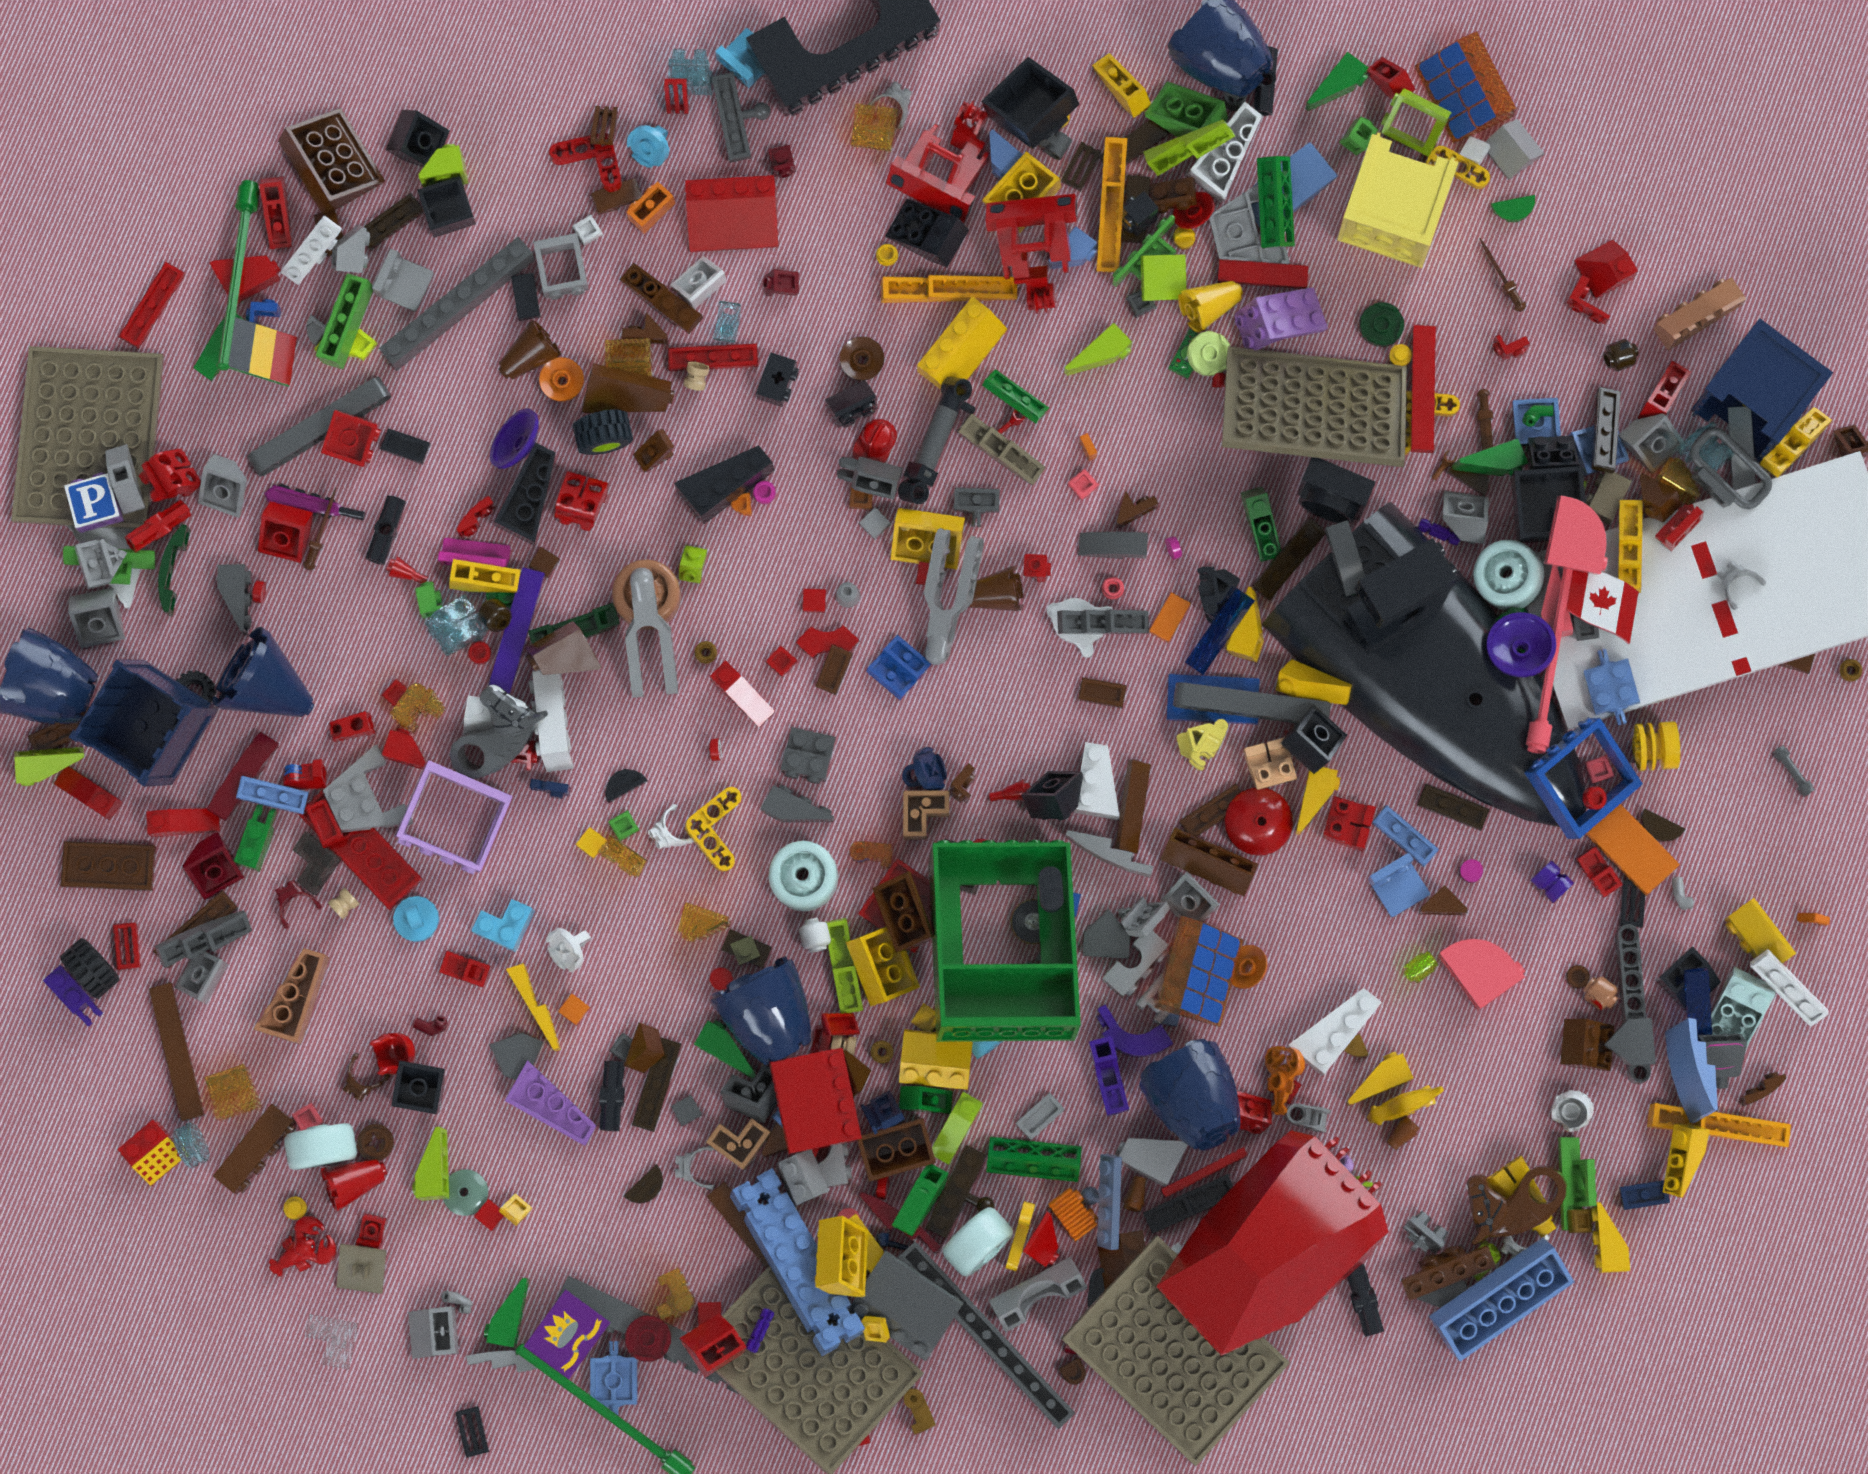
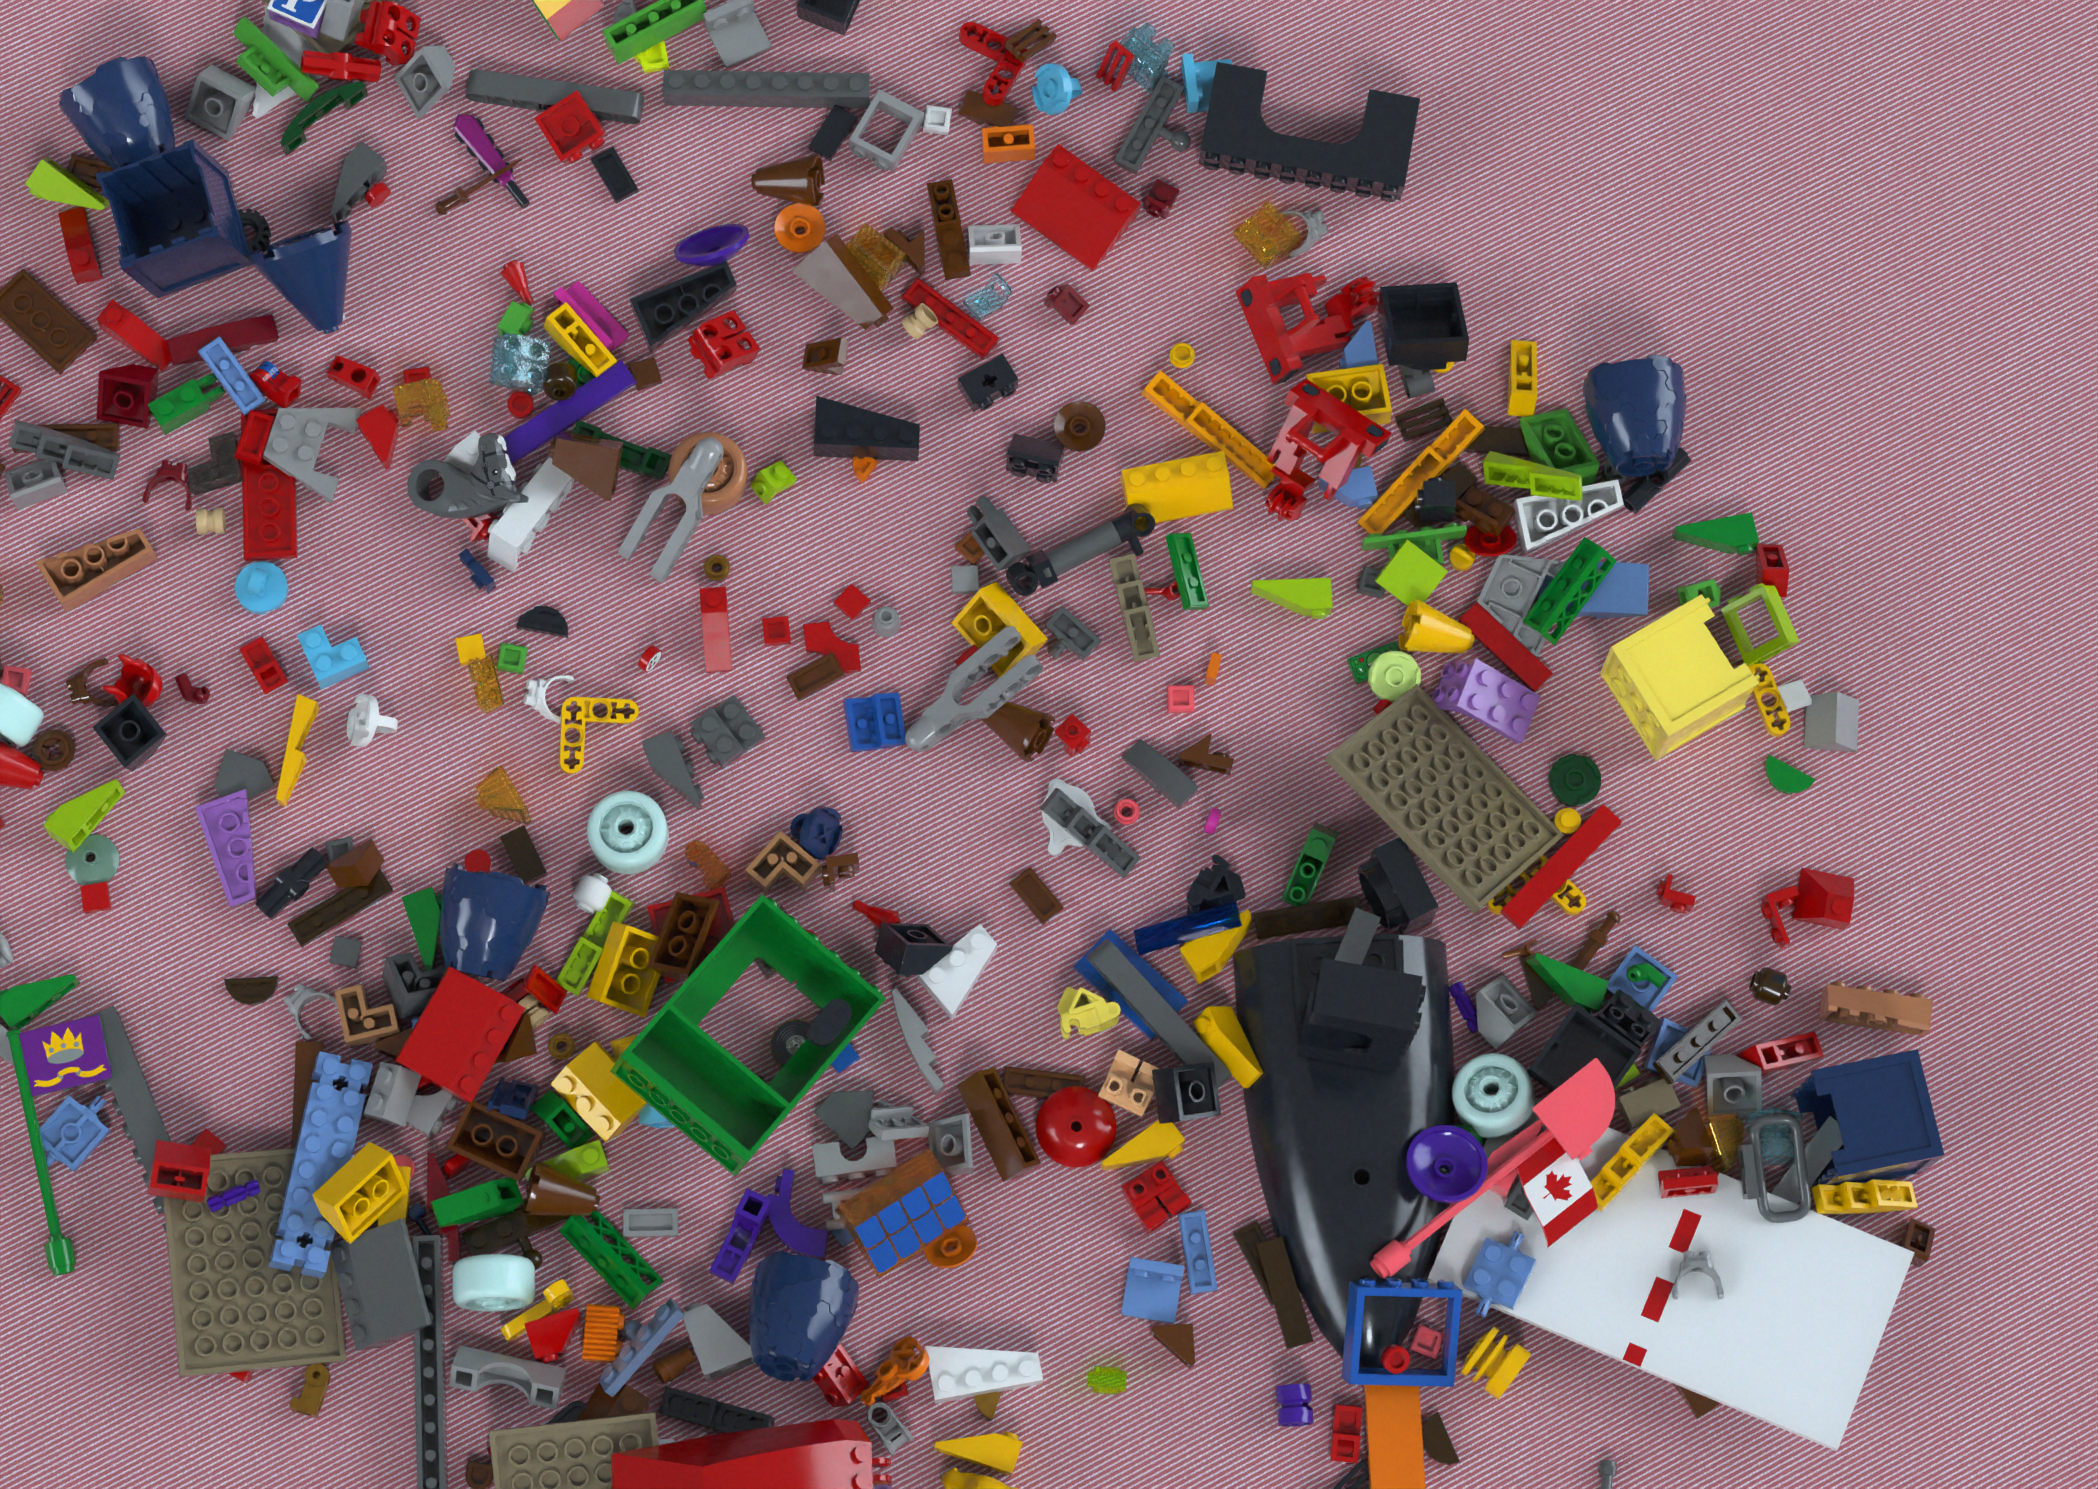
camera: 30 degrees right, 5 degrees down
light grey slope [74,539,127,590] -> none
red slope [258,501,313,563] -> none
black piece [365,495,407,566] -> none
lavender window [394,760,513,875] -> none
red slope [456,495,496,538] -> none
yellow tile [499,1193,532,1226] -> none
orange tile [558,993,590,1026] -> none
black wheel [572,410,633,455] -> none
dark red tile [625,1315,671,1362] -> none
clear yellow hips [656,1268,695,1320] -> none
olive plate [730,935,761,966] -> none
dark pink tile [753,481,776,504] -> none
red piece [853,419,897,463] -> none
yellow tile [861,1316,890,1343] -> none
black slope [885,199,969,268] -> none
reddish brown tile [1115,760,1151,854] -> none
orange tile [1149,592,1191,643] -> none
red tile [1160,1147,1247,1198] -> none
slope [1414,31,1517,144] -> none
coral brick [1438,939,1525,1011] -> none
dark pink tile [1460,859,1483,883] -> none
reddish brown sword [1479,238,1526,312] -> none
pearl gold plate [1839,659,1862,682] -> none
none -> reddish brown cone [522,1161,600,1216]
none -> dark brown tile [1255,1237,1313,1349]

